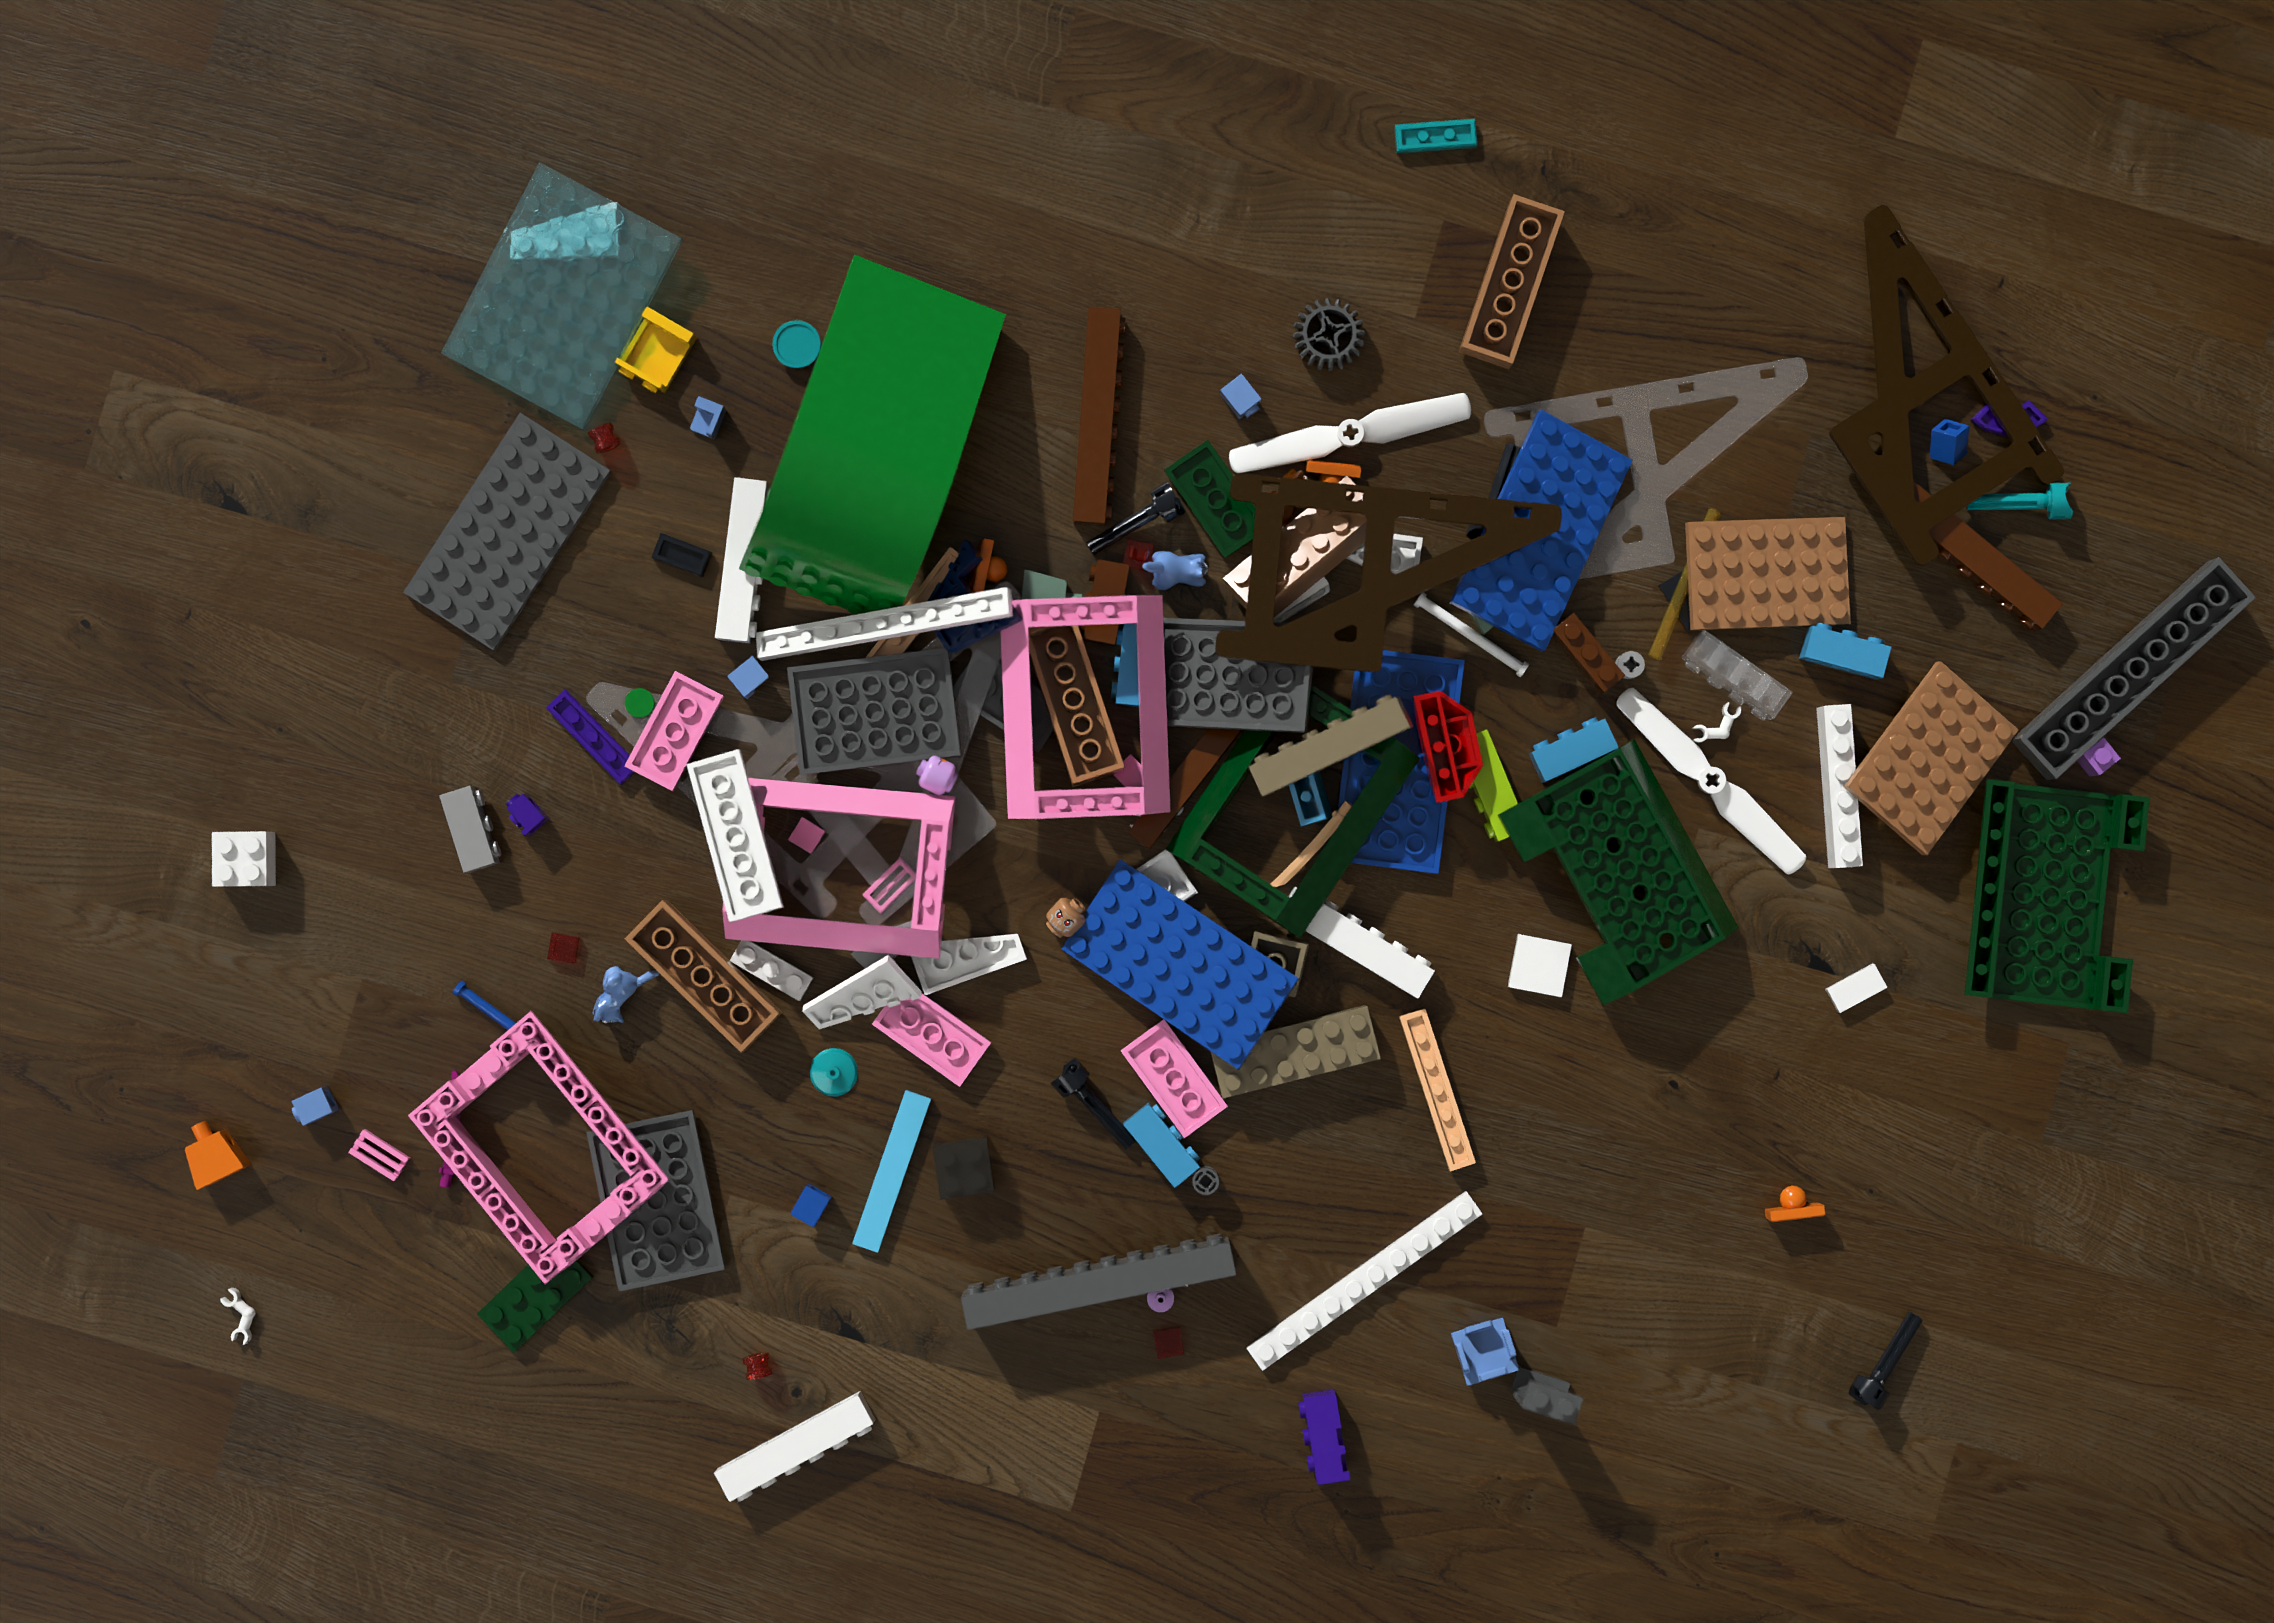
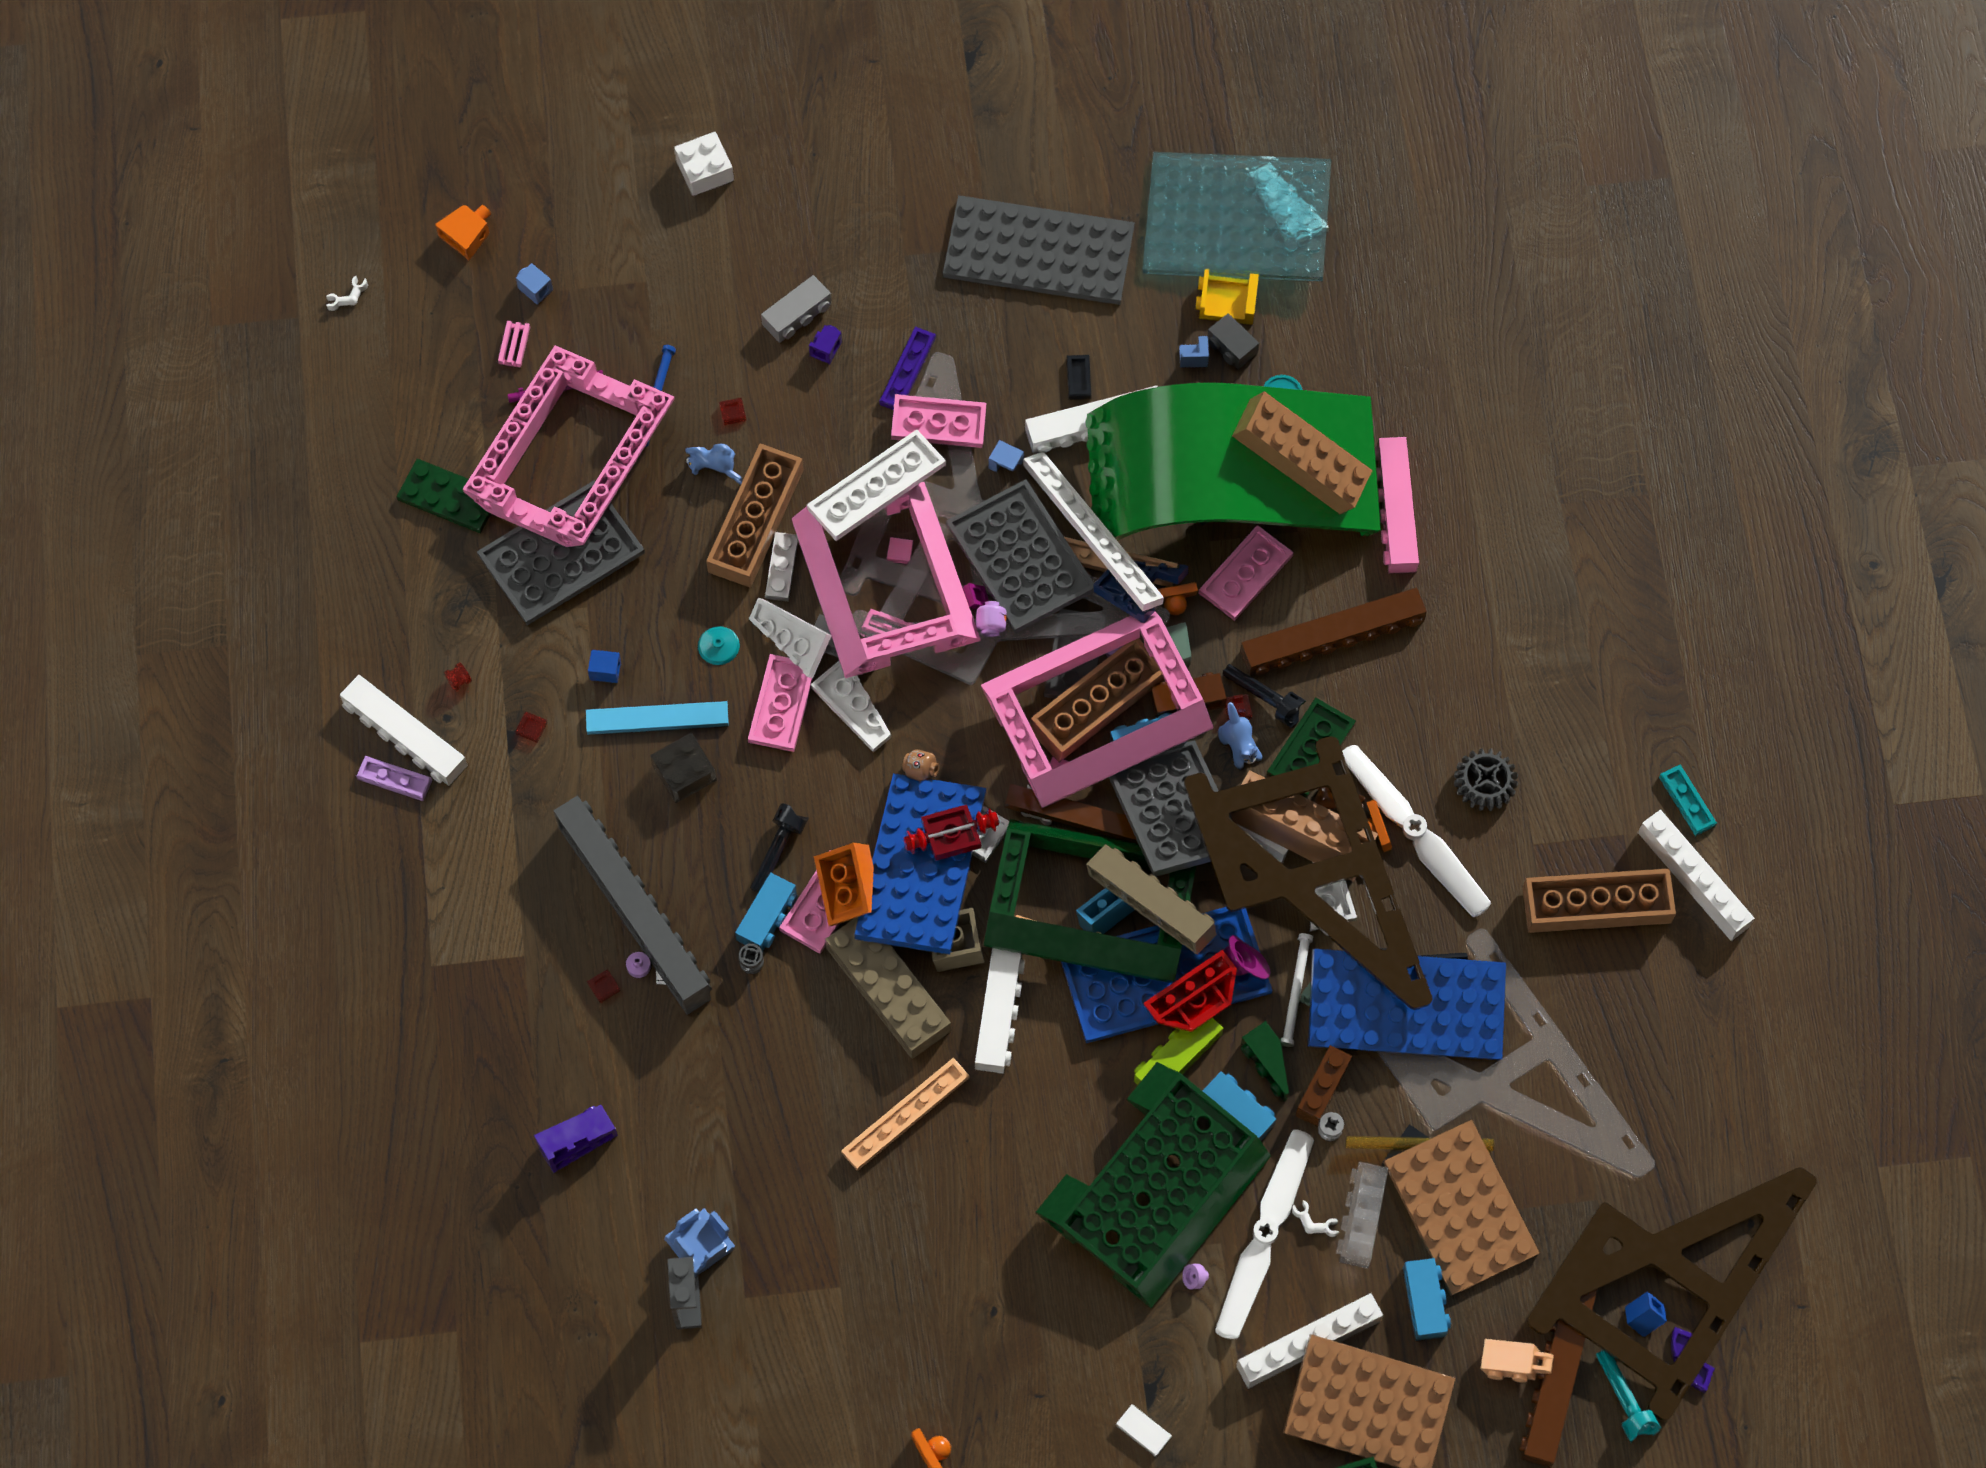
camera: 65 degrees right, 20 degrees down
clear red wheel [587,423,621,454] -> none
green sticker [625,688,654,718] -> none
medium blue brick [1220,373,1261,420] -> none
white plate [1246,1191,1482,1371] -> none
white tile [1508,934,1572,997] -> none
none -> lavender tile [356,756,432,801]
none -> clear red tile [515,711,548,743]
none -> orange slope [814,843,874,926]
none -> dark red plate [903,804,999,861]
none -> magenta plate [962,583,989,610]
none -> lavender tile [1182,1264,1209,1289]
none -> bright pink plate [1199,525,1293,621]
none -> dark grey brick [1208,313,1259,369]
none -> magenta piece [1223,935,1270,979]
none -> medium nougat brick [1232,391,1372,514]
none -> dark green slope [1240,1021,1289,1102]
none -> bright pink brick [1375,437,1419,573]
none -> light nougat brick [1481,1339,1554,1383]
none -> white brick [1638,809,1755,941]

